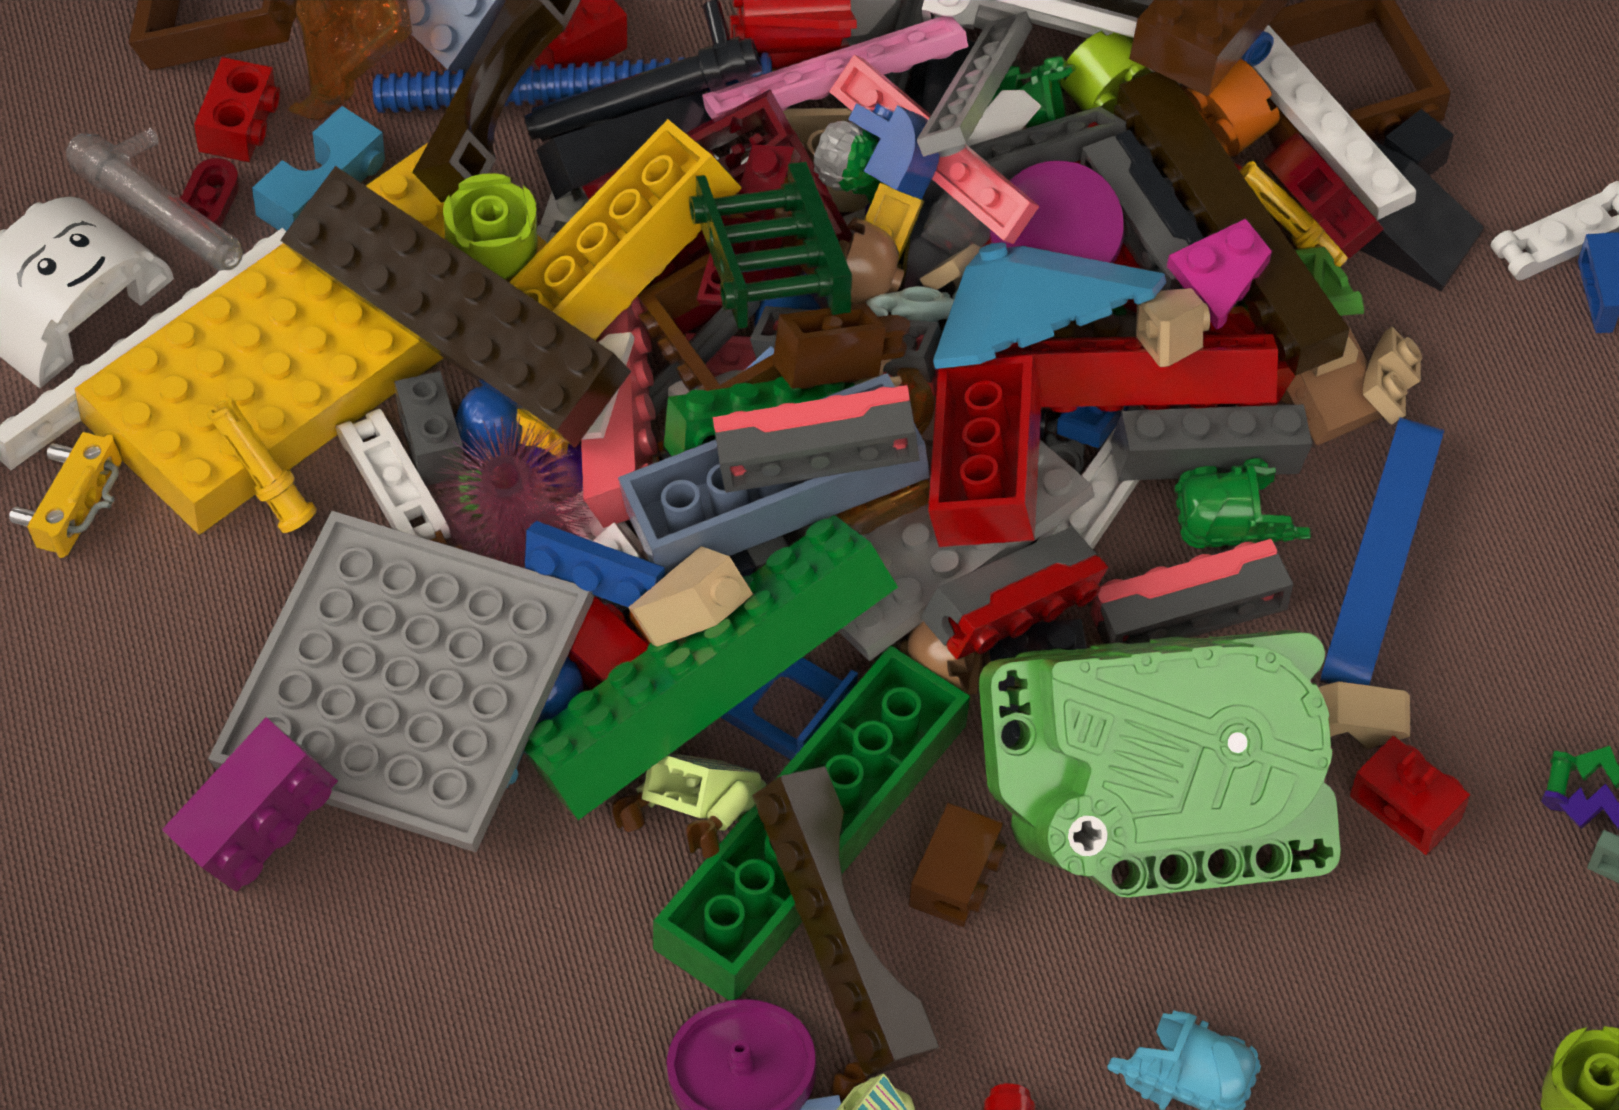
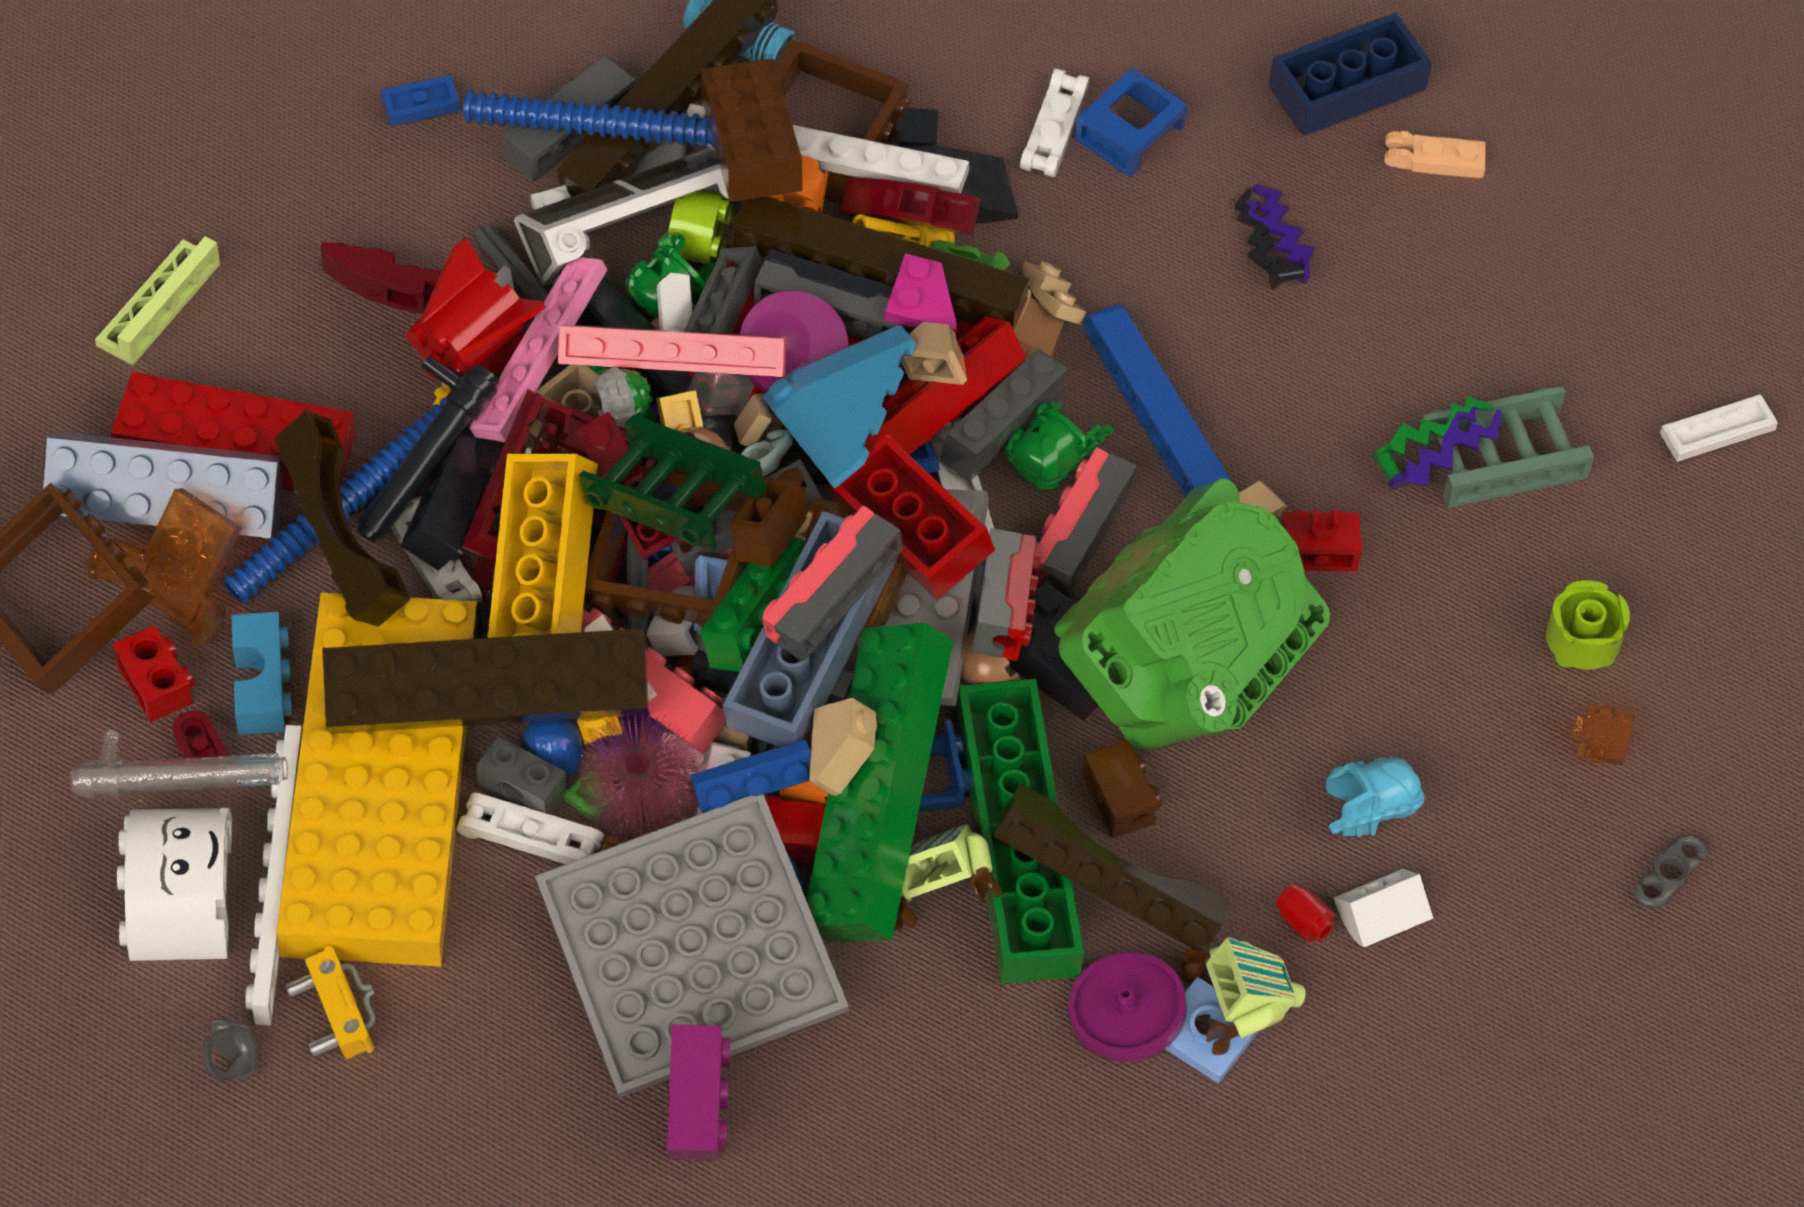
camera: 45 degrees left, 0 degrees up
yellow pin [207,398,317,533] -> none
lime brick [443,173,538,279] -> none
brick [848,103,939,199] -> none
light grey plate [917,11,1033,157] -> none

